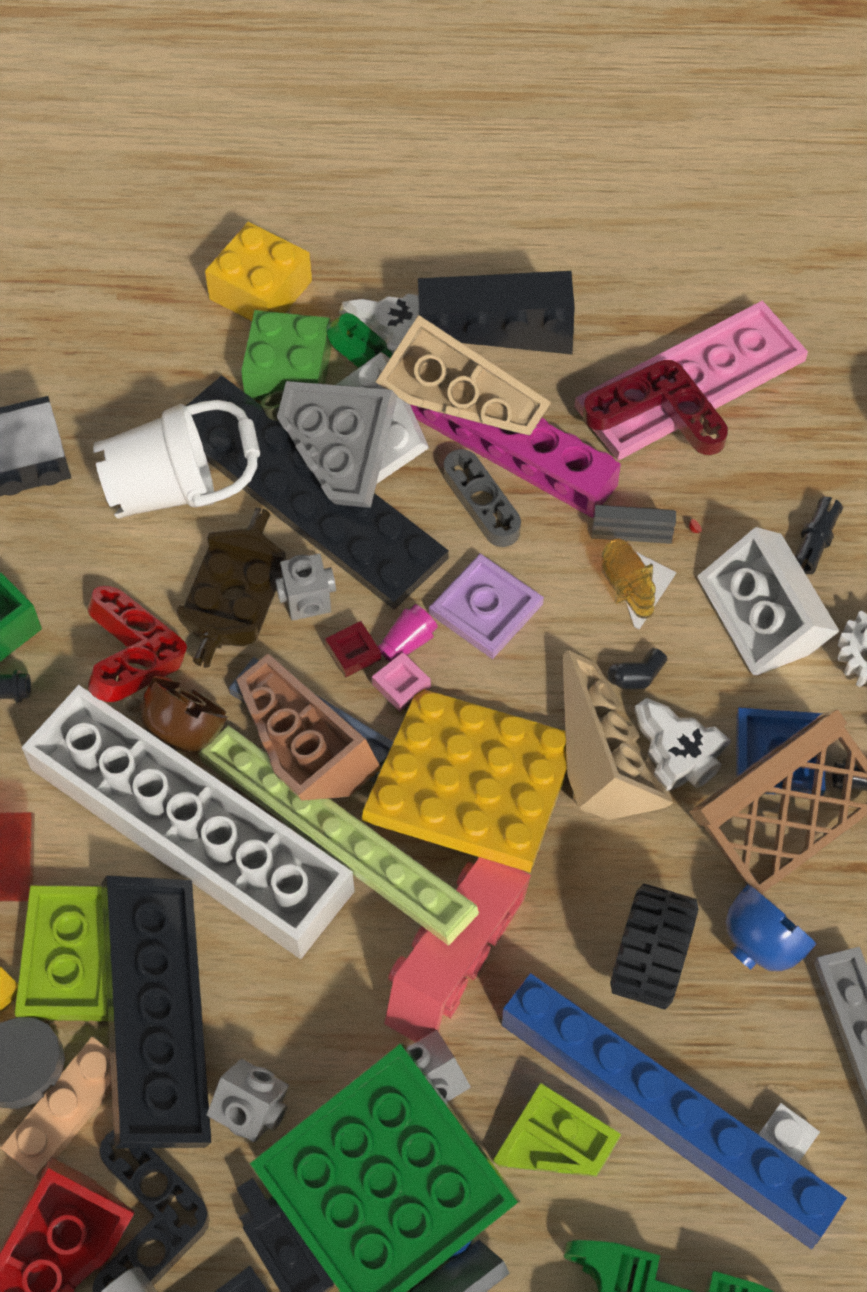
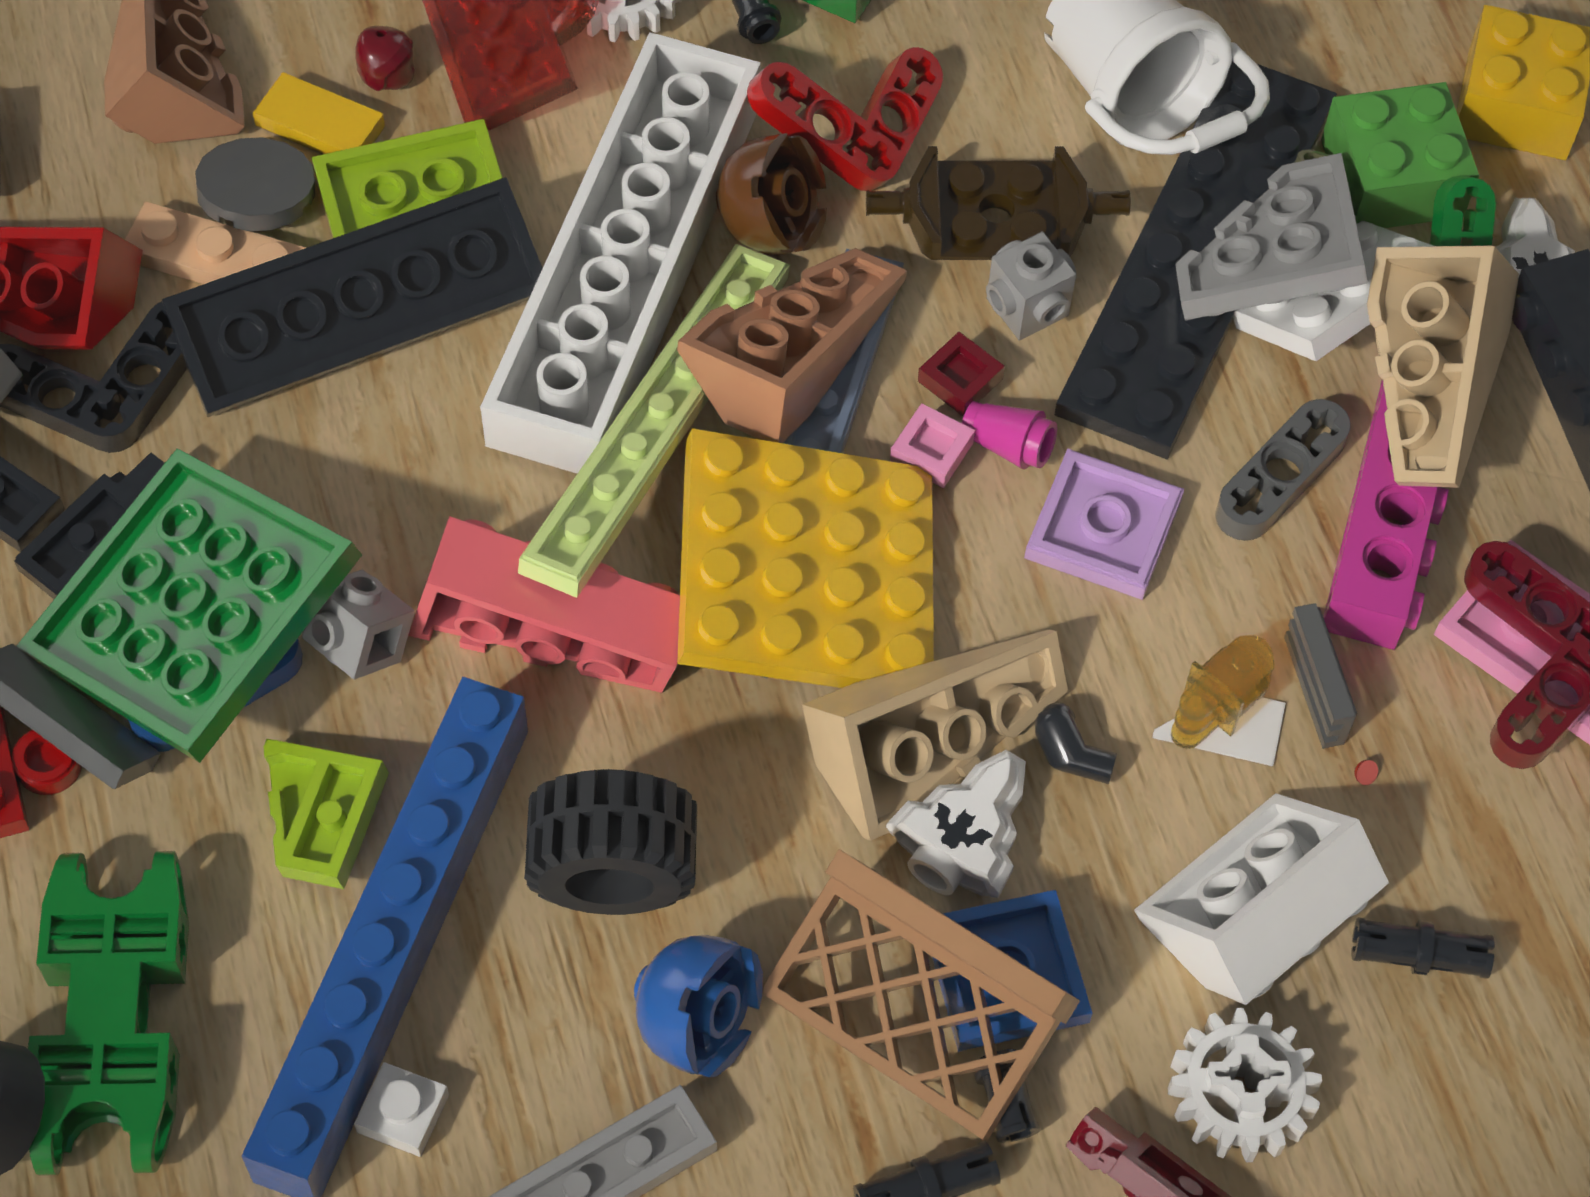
camera: 70 degrees right, 0 degrees up
light grey brick [207,1058,289,1143] -> none

